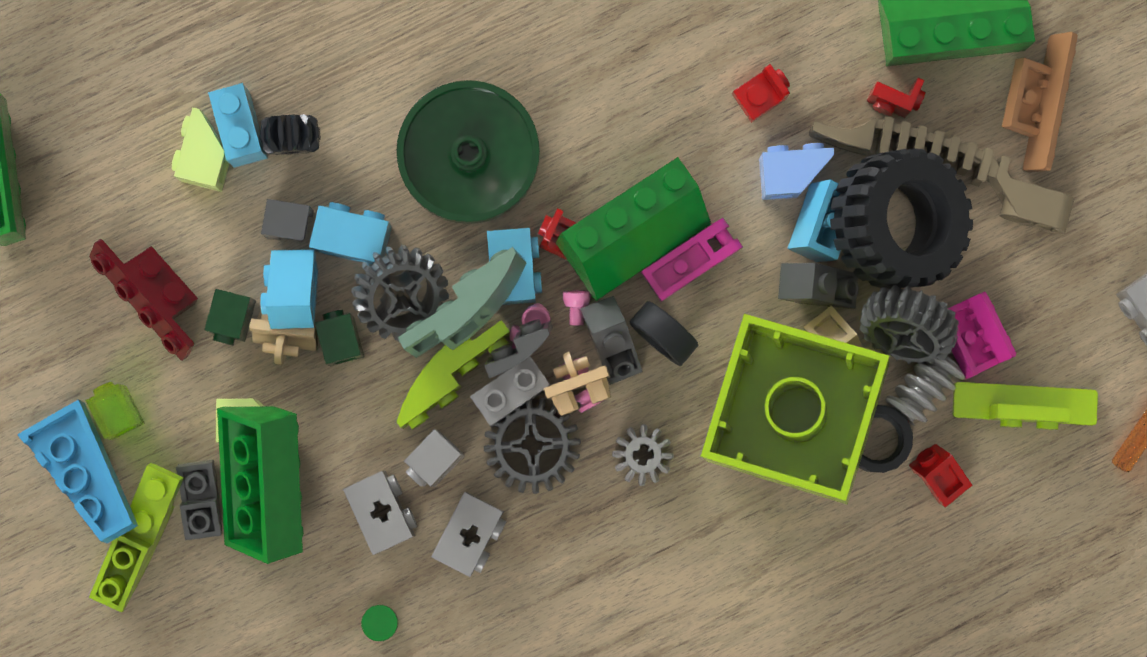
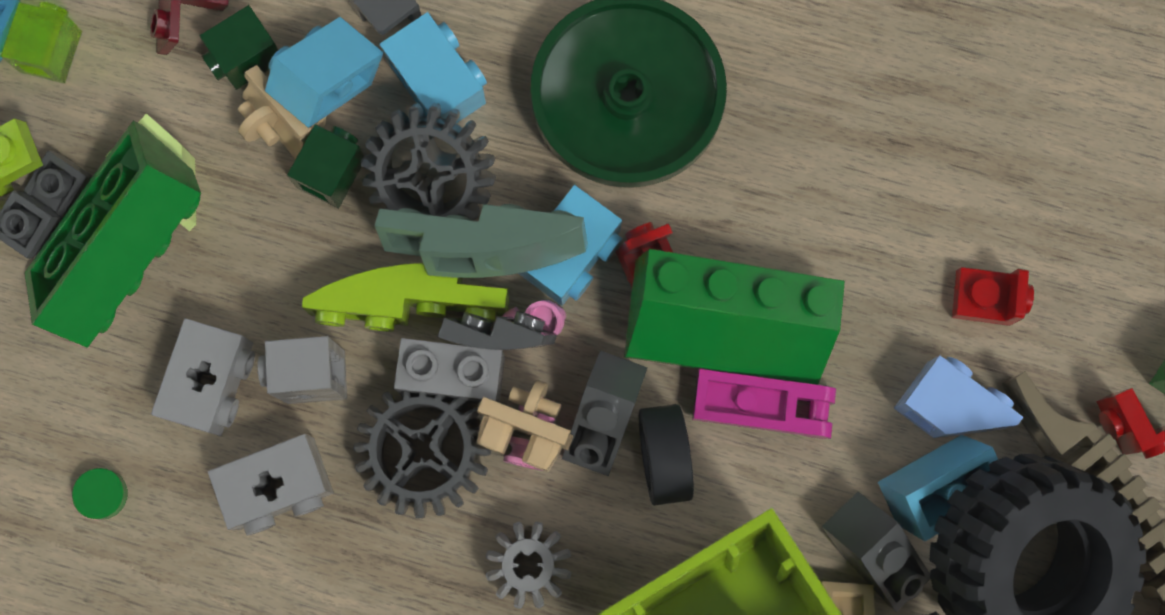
camera: 40 degrees right, 5 degrees down
bright pink piece [563,291,591,326] -> none

